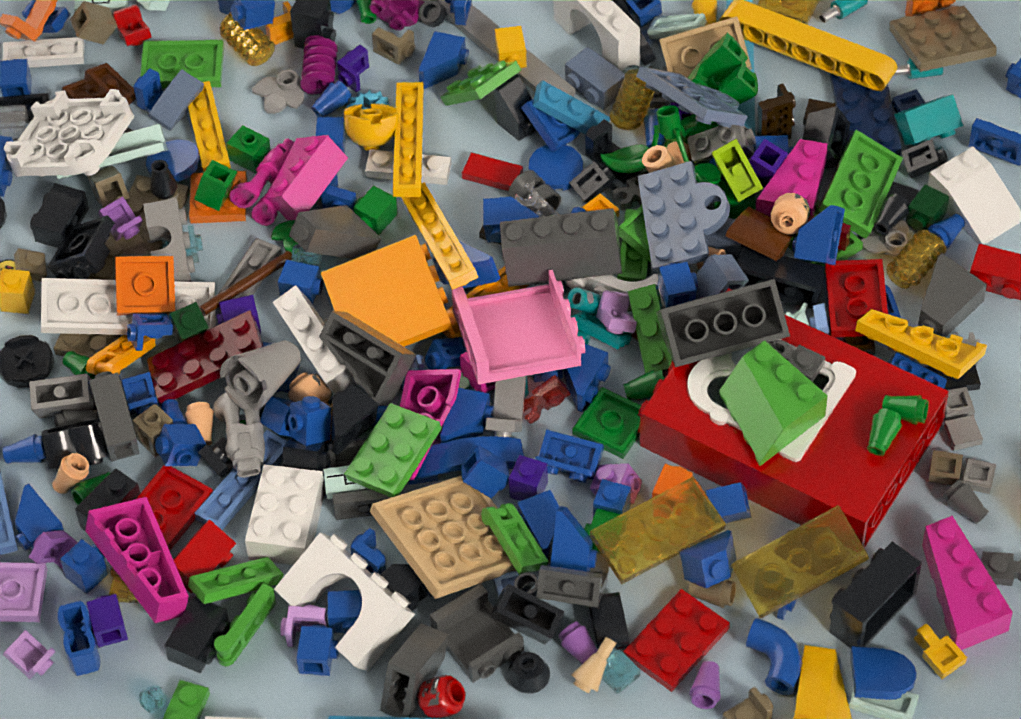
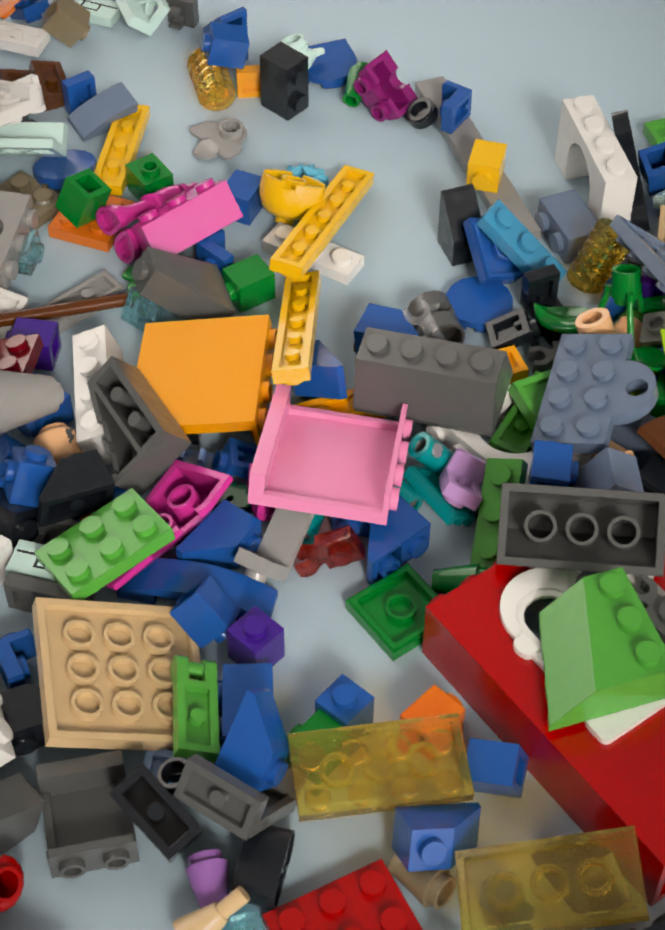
camera: 20 degrees right, 5 degrees down
red bracket [113,4,152,46] -> none
bright green plate [140,40,224,88] -> none
black cone [150,160,178,199] -> none
blue brick [278,260,324,305] -> none
magenta piece [300,35,338,95] -> none
blue cone [311,80,352,117] -> none
dark purple bracket [337,44,369,93] -> none
dark tan bracket [372,27,415,65] -> none
blue slope [418,31,469,89] -> none
bright green plate [440,60,521,106] -> none
red tile [462,152,523,191] -> none
black cone [508,652,550,694] -> none
blue bracket [535,430,604,483] -> none
medium lavender bracket [590,463,642,504] -> none

